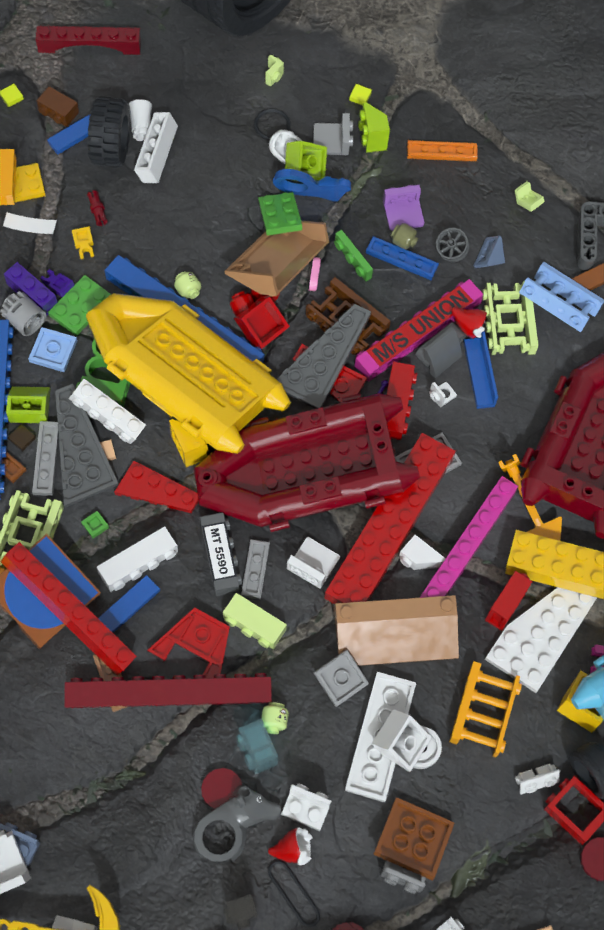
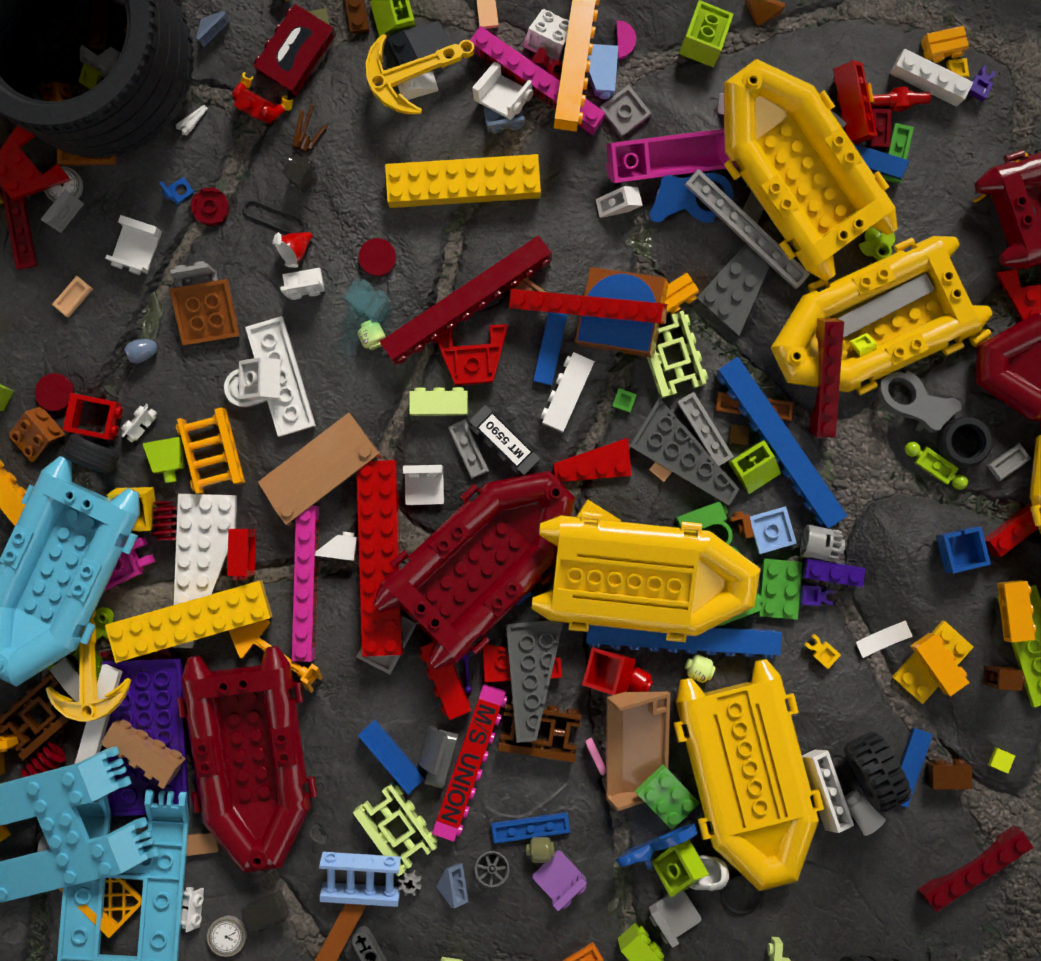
camera: 150 degrees right, 20 degrees up
white brick [69,379,146,444] -> none
dark red pin [87,190,107,226] -> none
dark grey animal [193,784,282,862] -> none
light grey tile [313,650,369,707] -> none
bright green plate [334,230,373,281] -> none
white bracket [429,382,457,407] -> none
red hat [451,307,487,339] -> none
none -> sand blue animal [124,339,158,363]
none -> lime torso [143,437,185,483]
none -> dark red piece [152,501,178,540]
none -> yellow brick [385,154,541,208]
none -> light grey gear [398,870,422,896]
none -> yellow piece [673,659,824,891]
none -> dark orange bracket [728,511,754,538]

